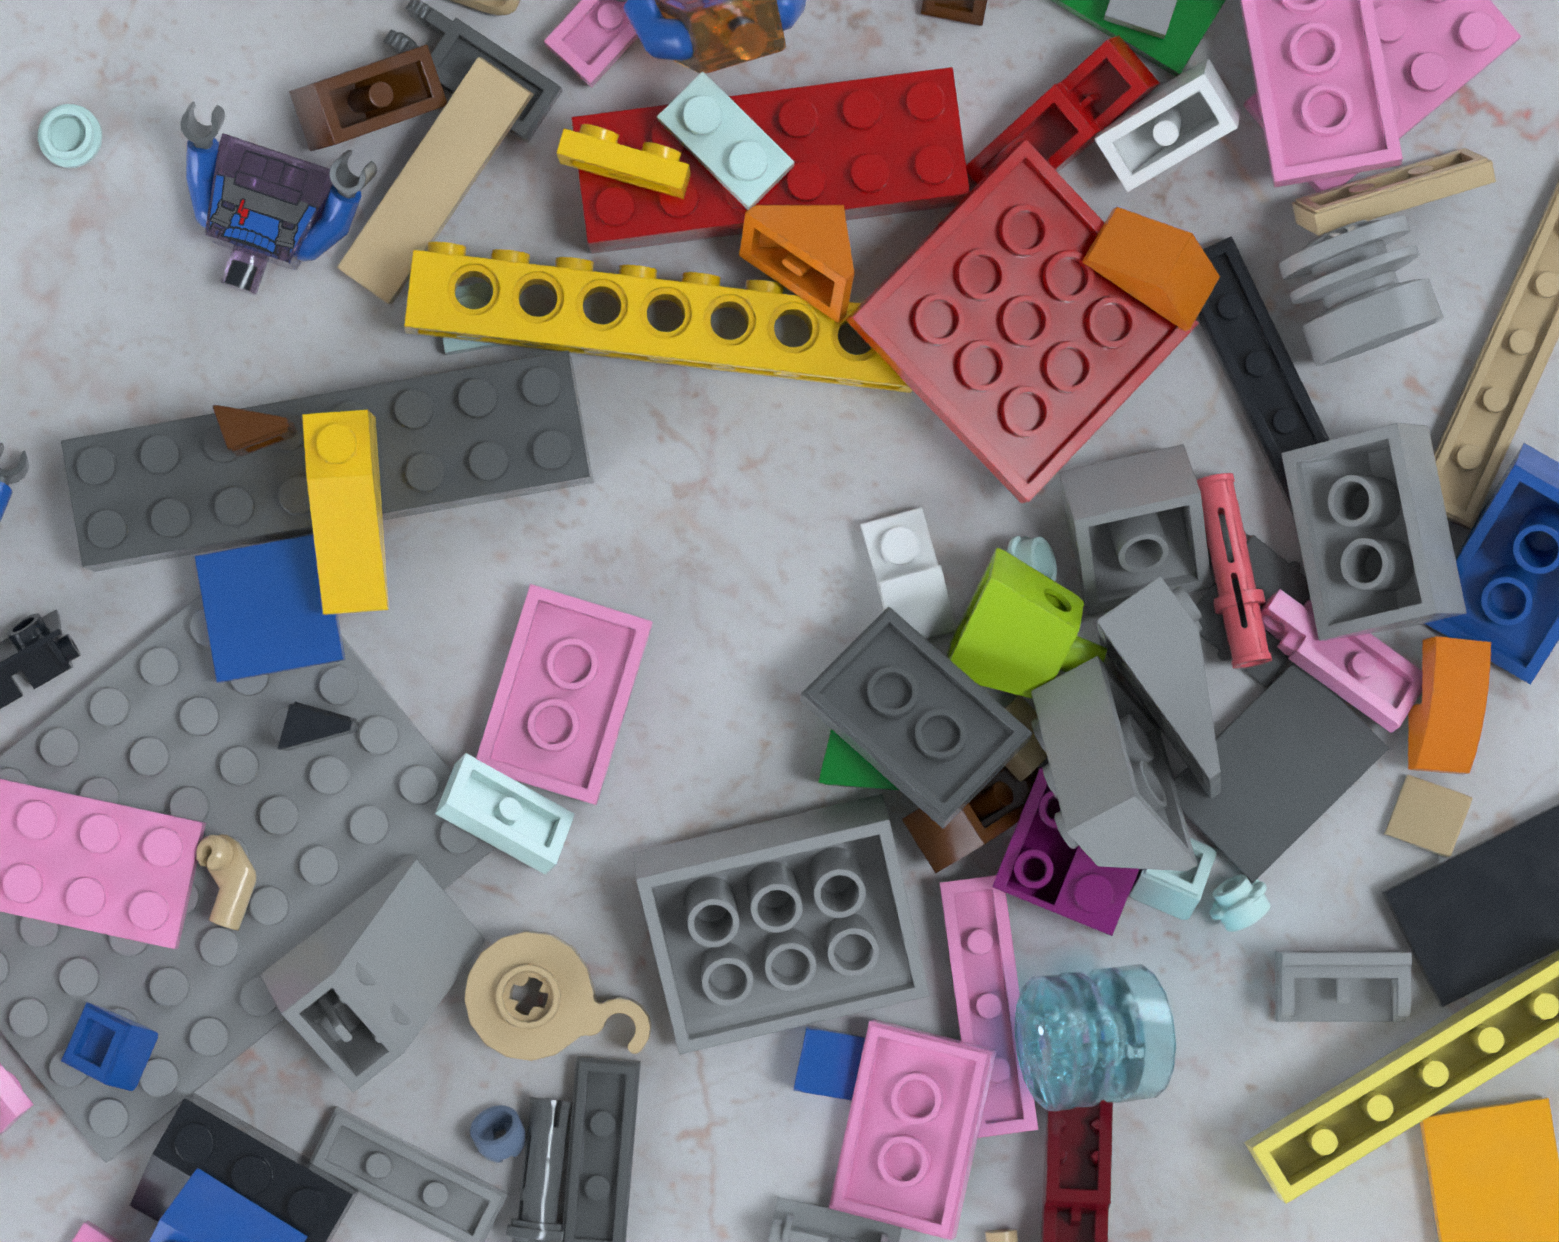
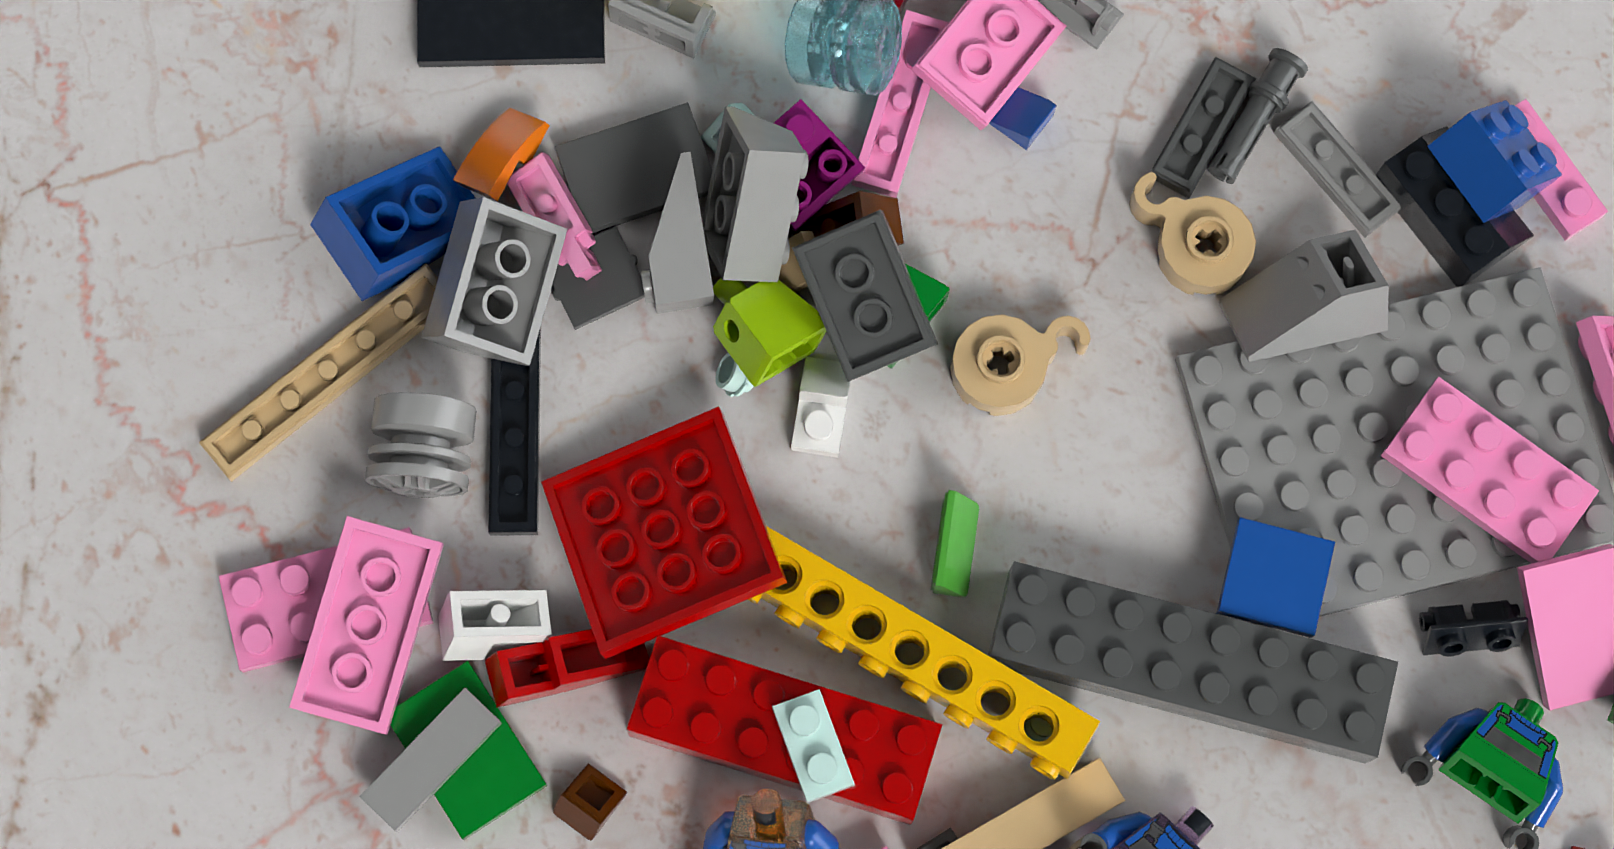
camera: 165 degrees left, 10 degrees down
blue slope [61,1002,158,1091] -> none
tan arm [196,834,256,931] -> none
reddish brown slope [212,405,297,457] -> none
black slope [278,702,359,751] -> none
yellow slope [302,410,389,615] -> none
light aqua plate [435,753,575,874] -> none
sand blue hinge [470,1105,526,1163] -> none
bright pink plate [476,584,653,805] -> none
yellow plate [556,124,691,199] -> none
light grey slope [633,794,930,1055] -> none
orange slope [739,205,854,323] -> none
light grey slope [1059,444,1212,614] -> none
orange slope [1082,207,1220,331] -> none
coral pin [1197,473,1272,669] -> none
light aqua plate [1209,874,1271,932] -> none
tan tile [1292,148,1496,236] -> none
tan slope [1384,774,1472,857] -> none
none -> bright green slope [930,490,979,598]
none -> tan piece [950,314,1091,416]

